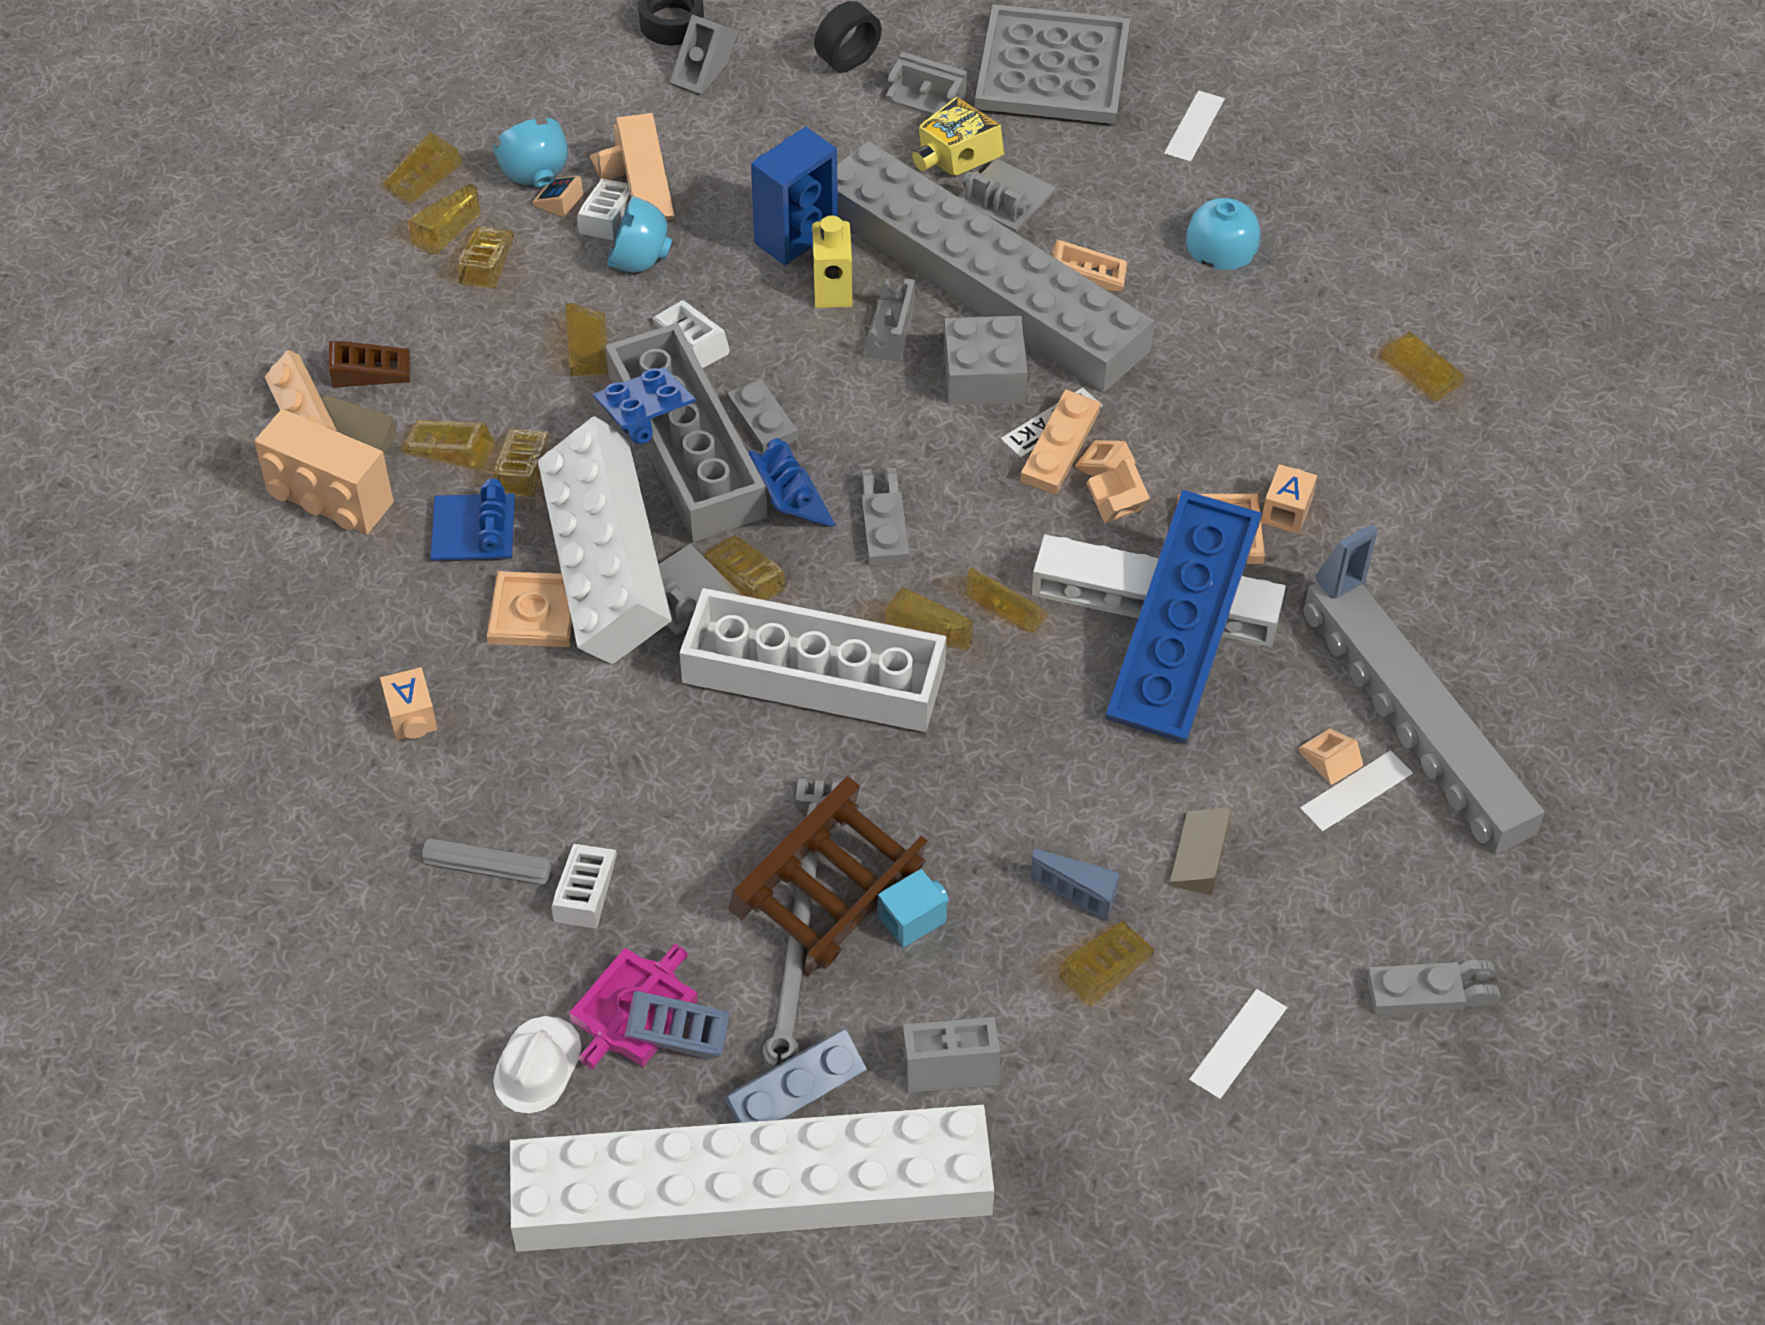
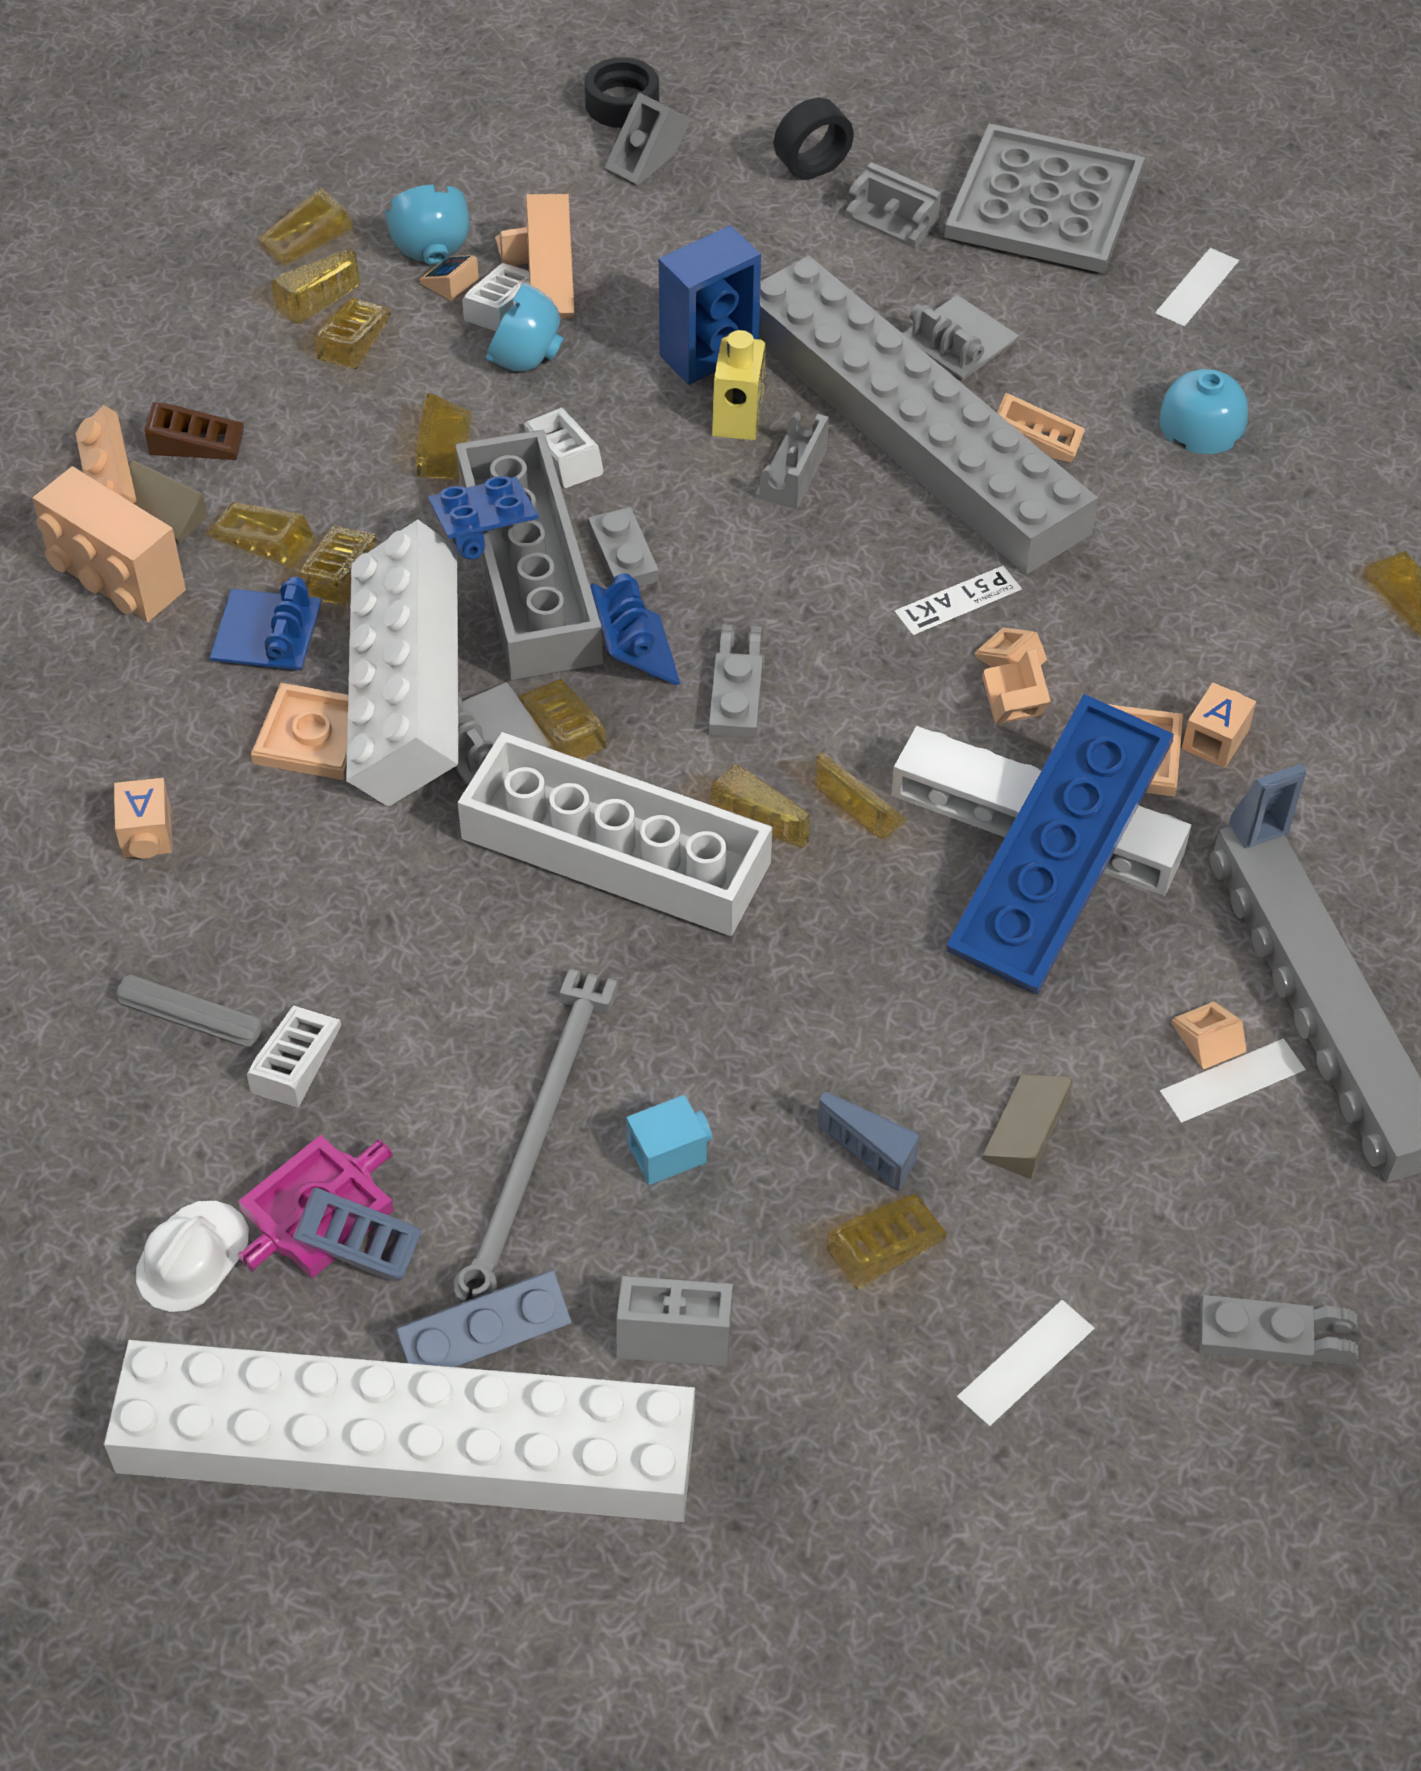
camera: 10 degrees right, 0 degrees up
reddish brown fence [728,776,928,977] -> none
light yellow torso [912,97,1004,175] -> none
light grey brick [943,316,1028,406] -> none
light nougat plate [1020,389,1101,494] -> none

